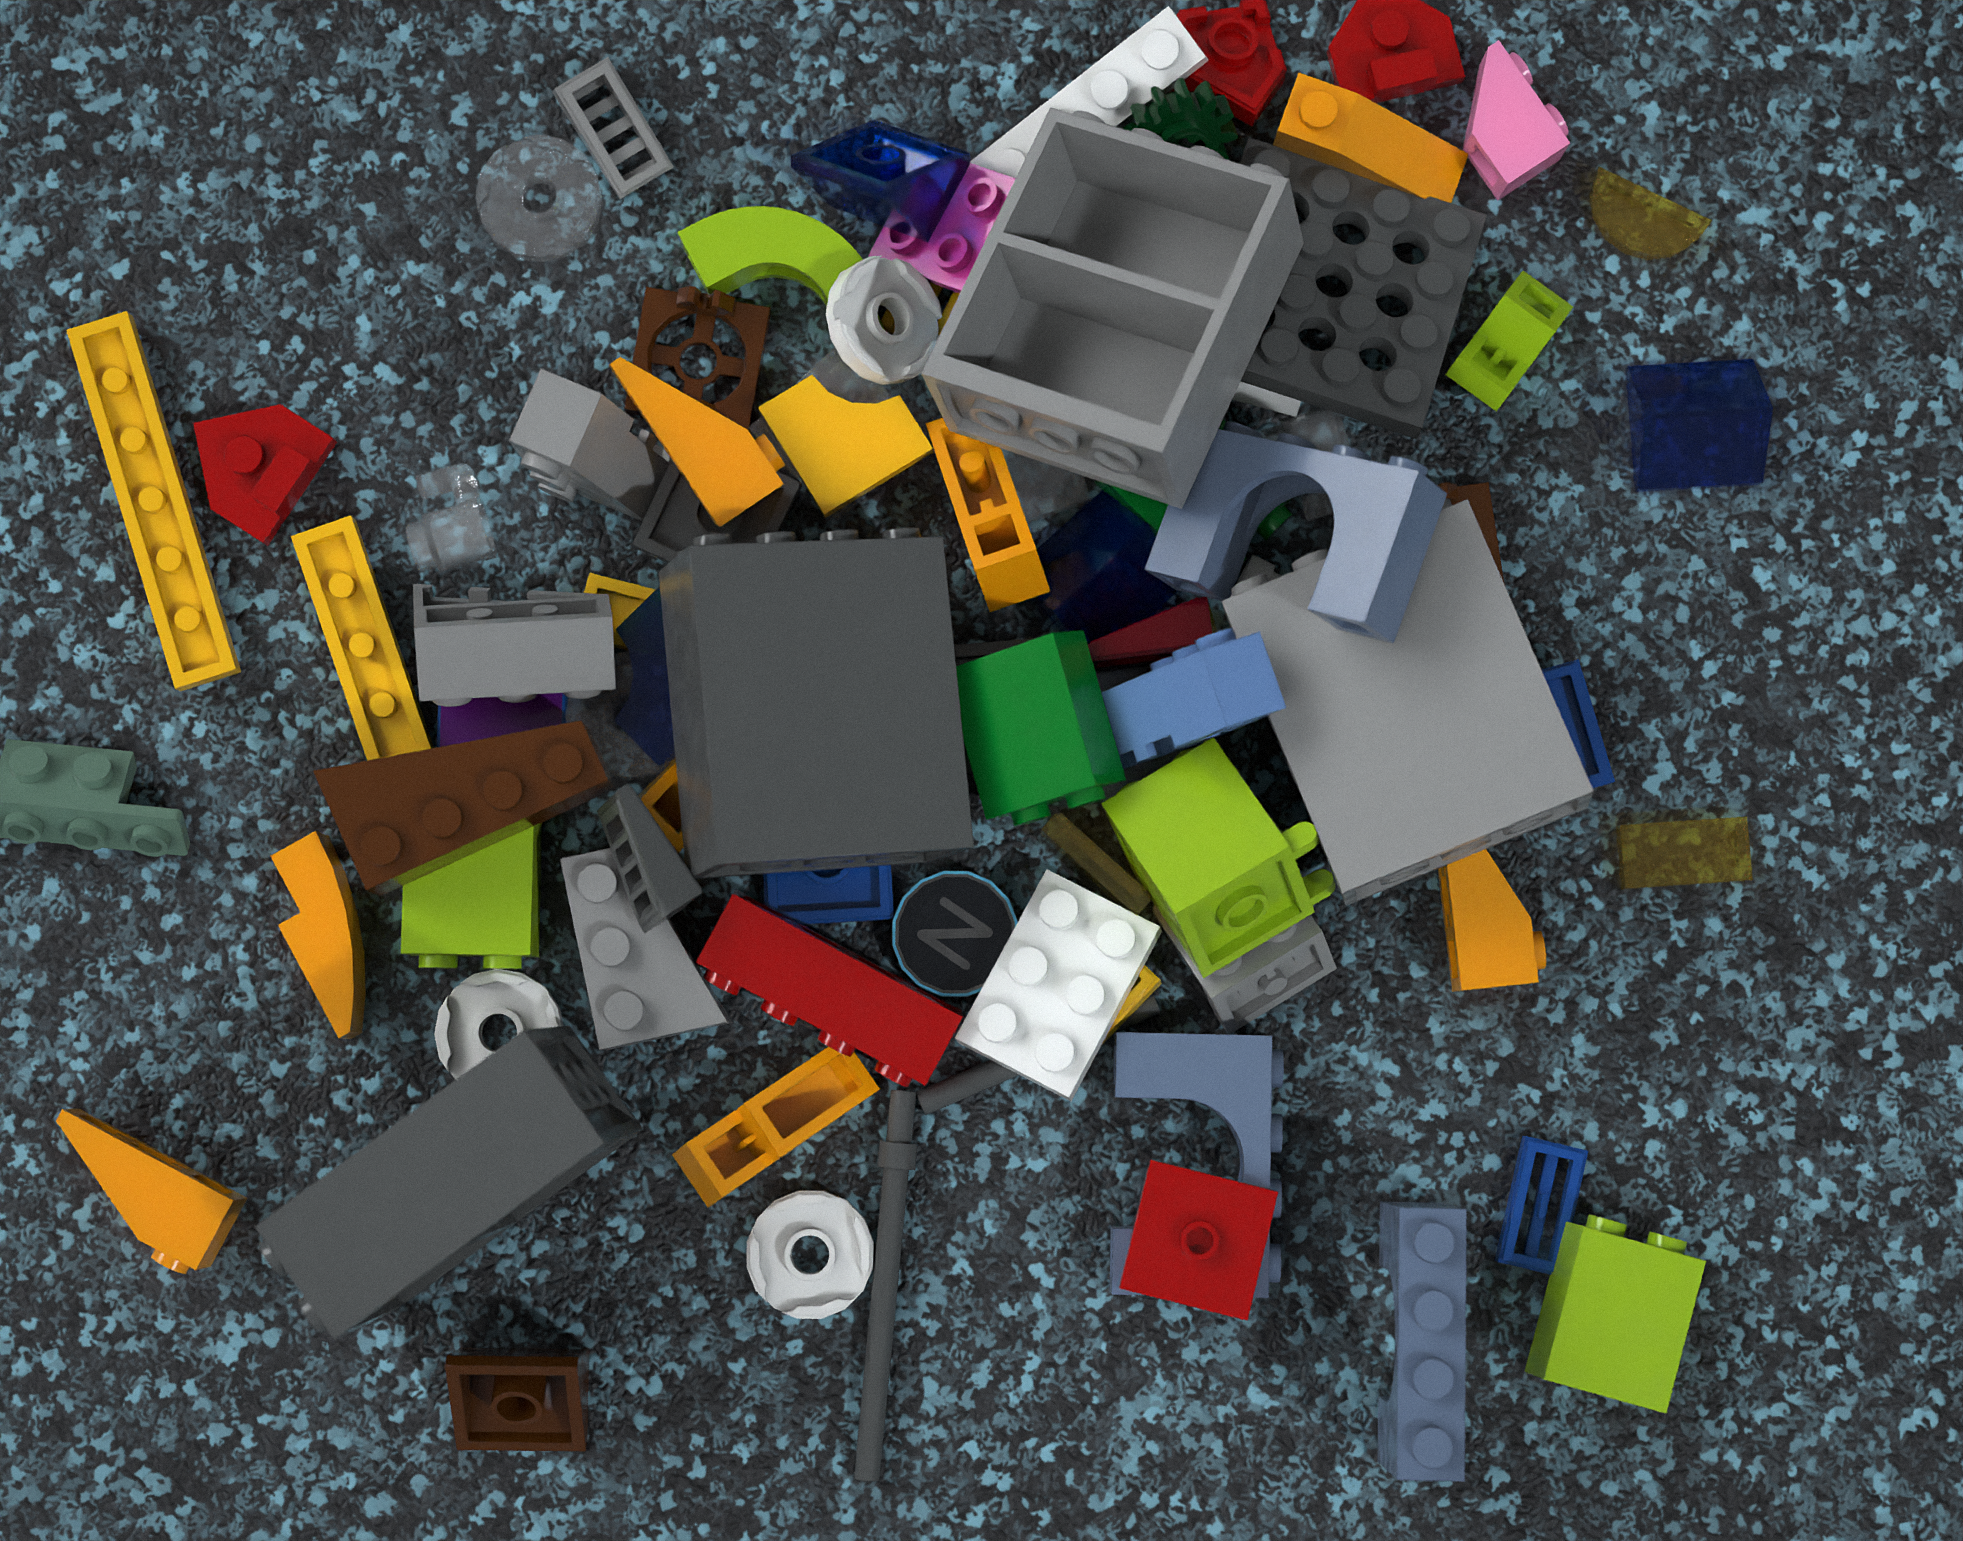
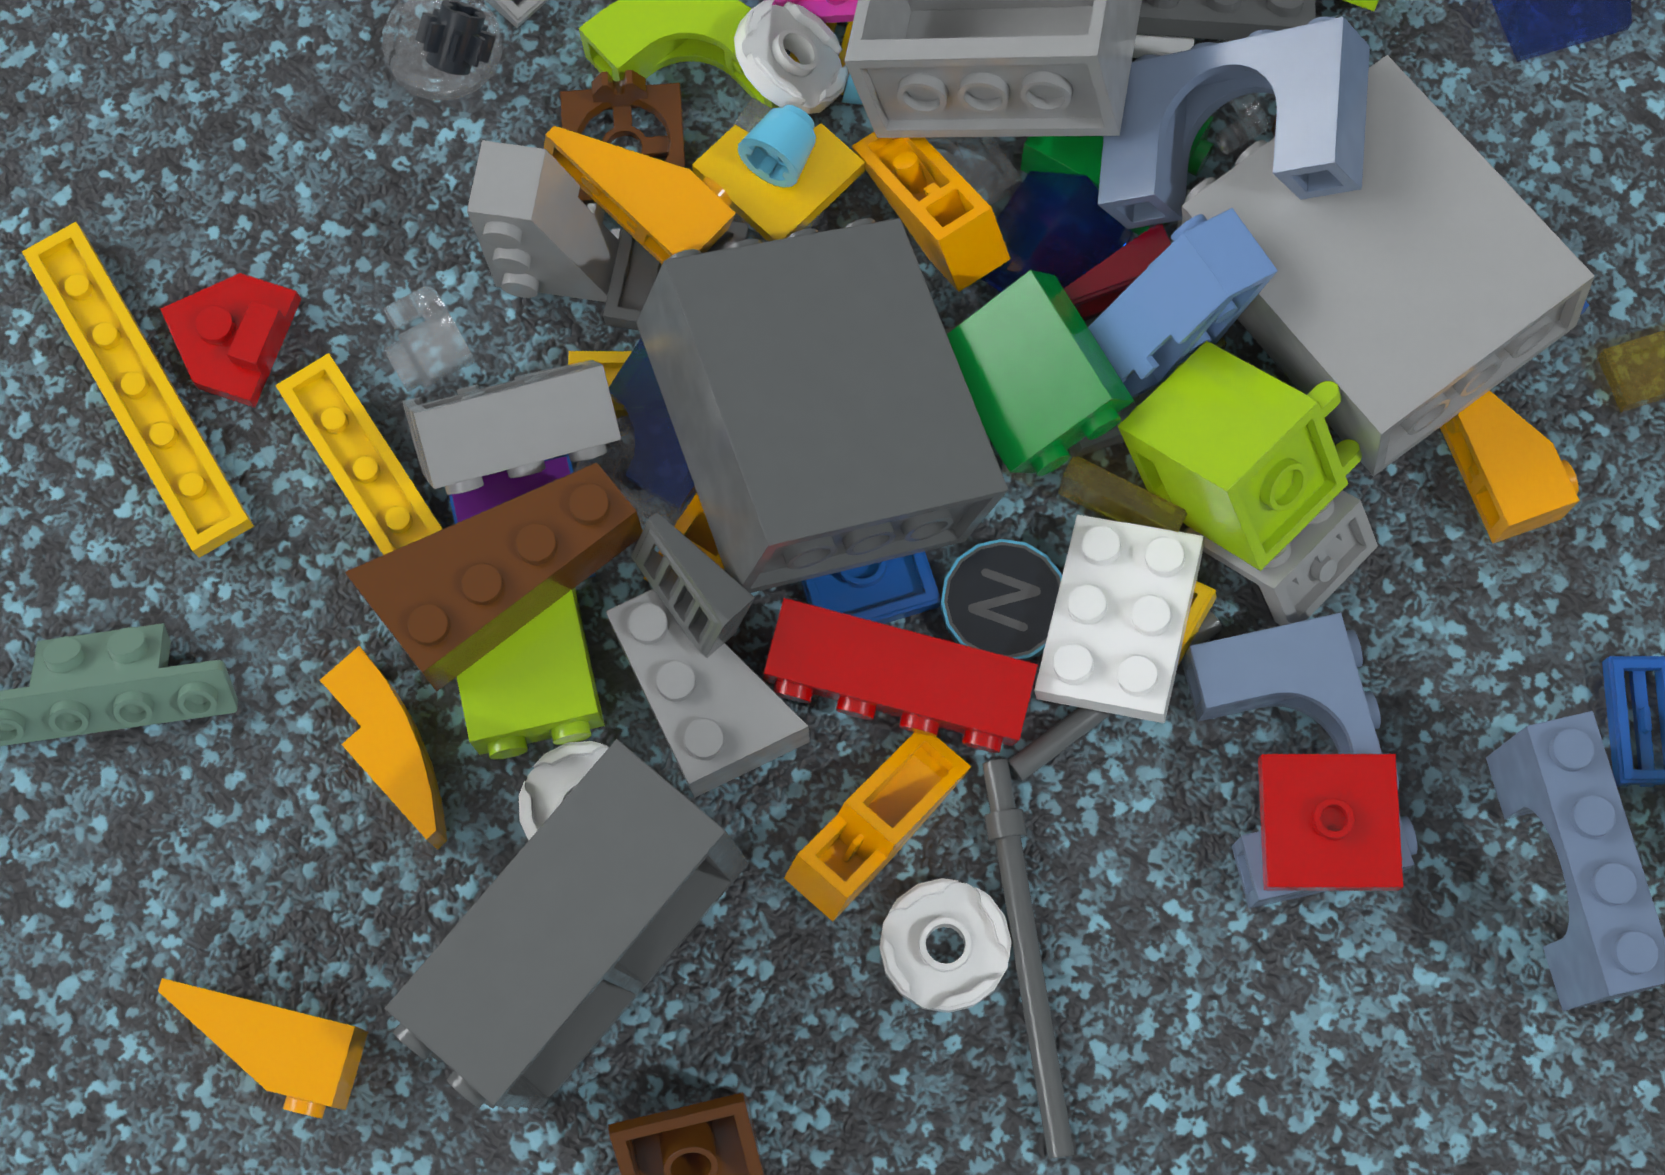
camera: 10 degrees left, 10 degrees down
none -> black gear [415,0,496,76]
none -> medium azure hat [738,105,816,188]

